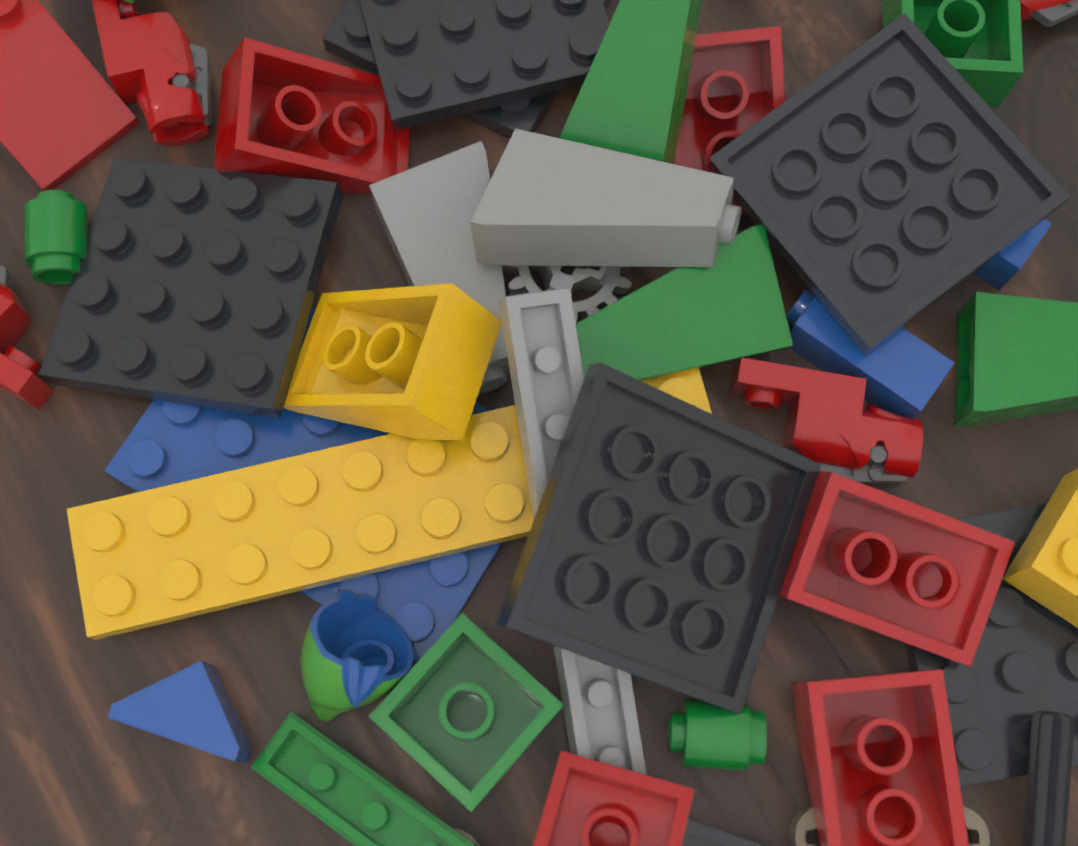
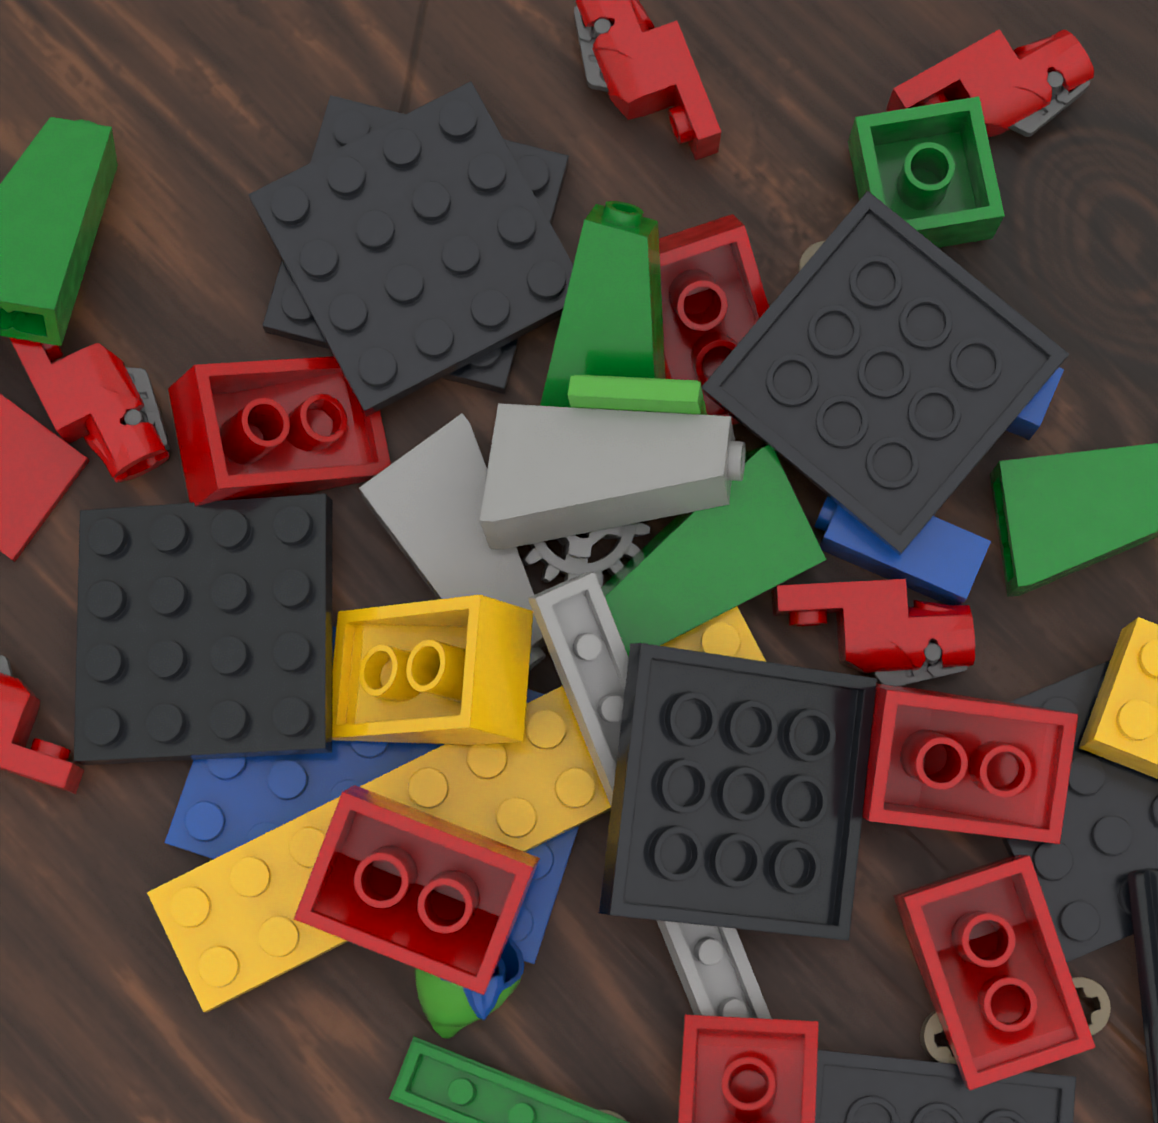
camera: 10 degrees left, 5 degrees up
green brick [24,190,88,285] -> none
blue slope [107,660,252,763] -> none
green brick [369,613,564,812] -> none
green brick [667,699,767,771] -> none
none -> red slope [293,785,540,995]
none -> bright green tile [567,375,707,415]

